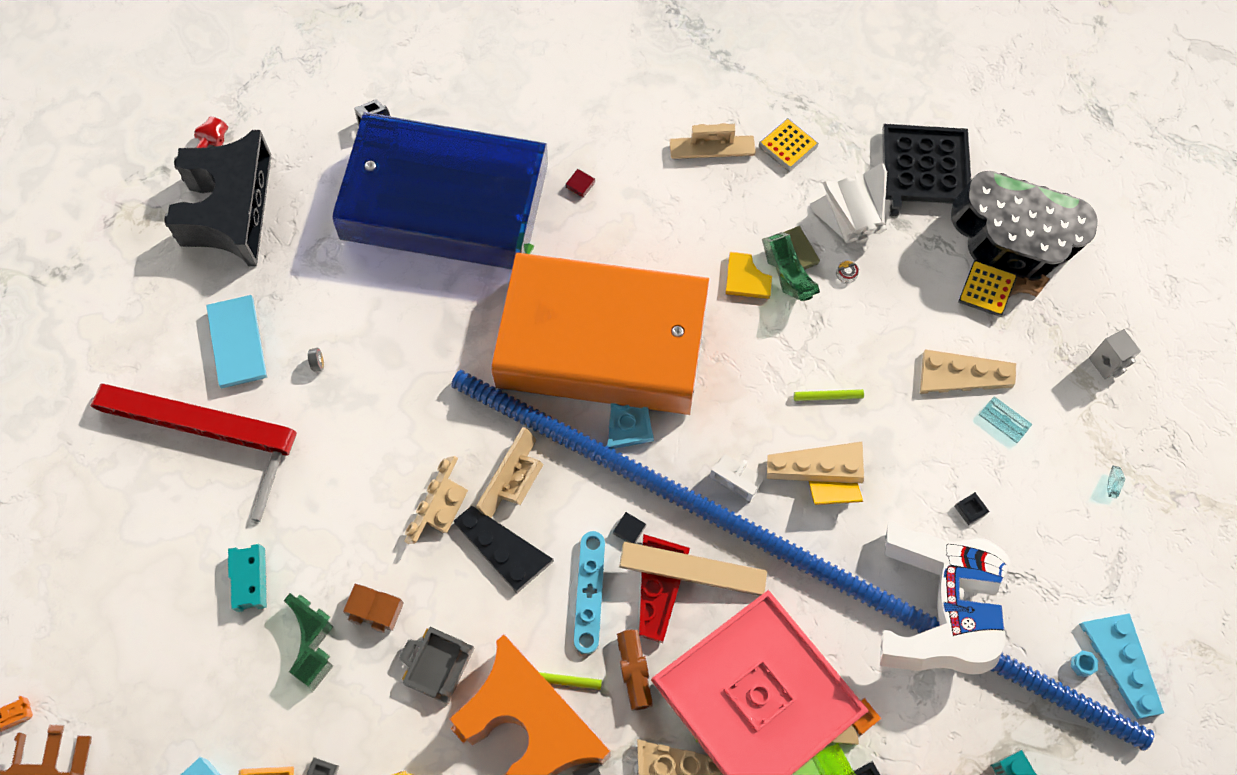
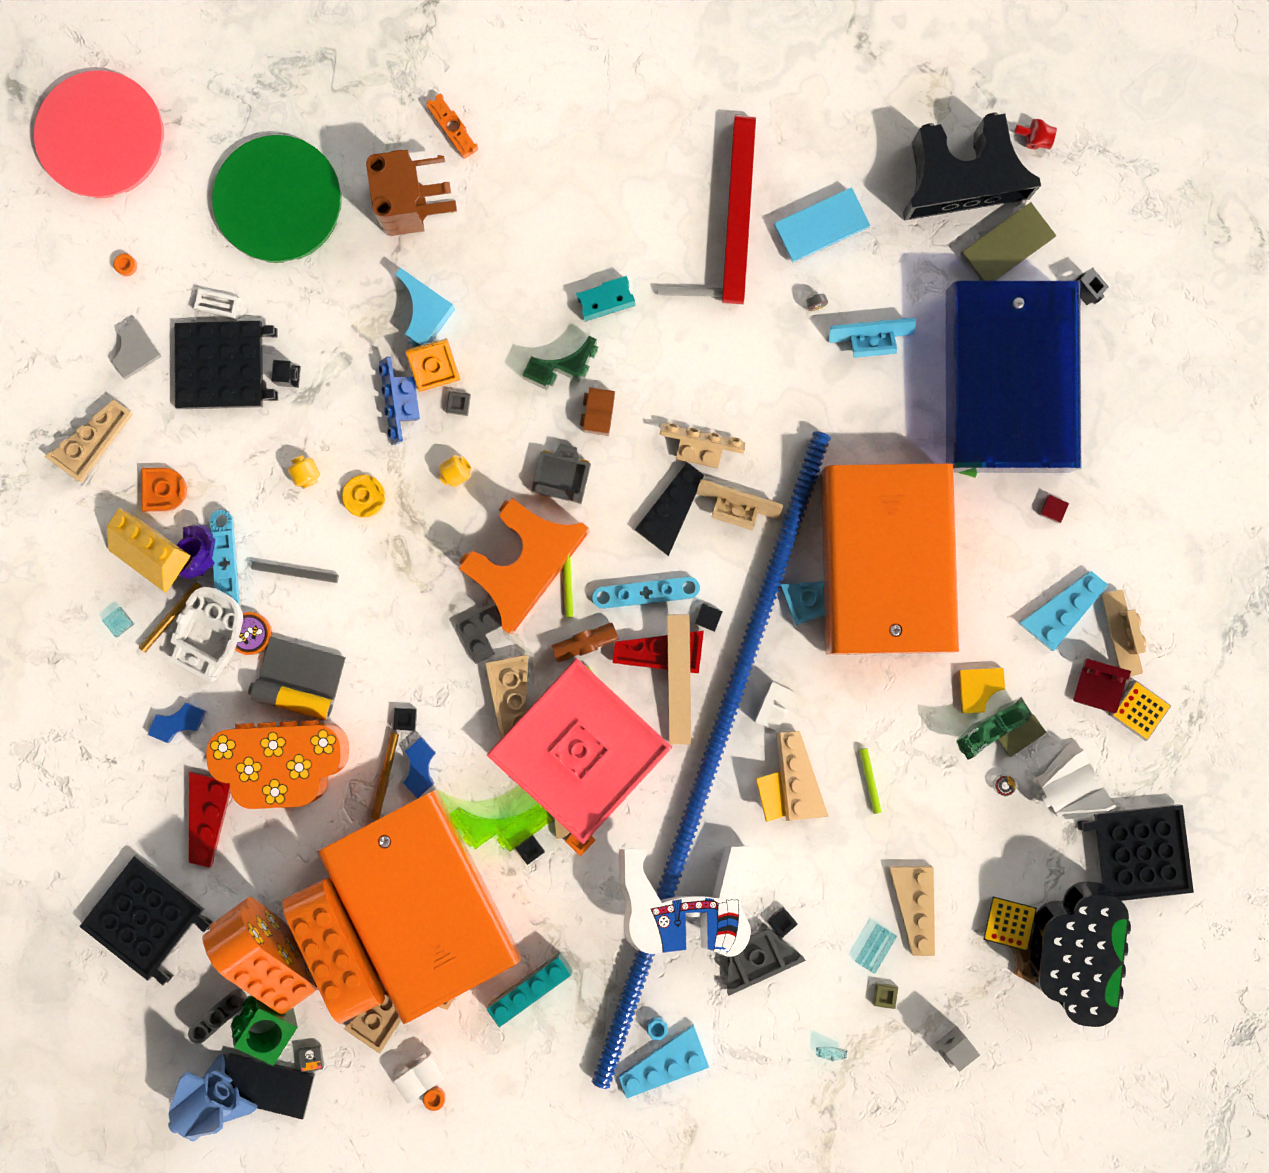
camera: 80 degrees right, 20 degrees up
none -> dark grey wing [727,928,806,996]
none -> medium azure bracket [828,318,916,358]
none -> olive tile [873,982,898,1009]
none -> olive tile [961,202,1057,287]
none -> medium azure wing [1018,571,1108,651]
none -> dark red bracket [1073,659,1131,713]

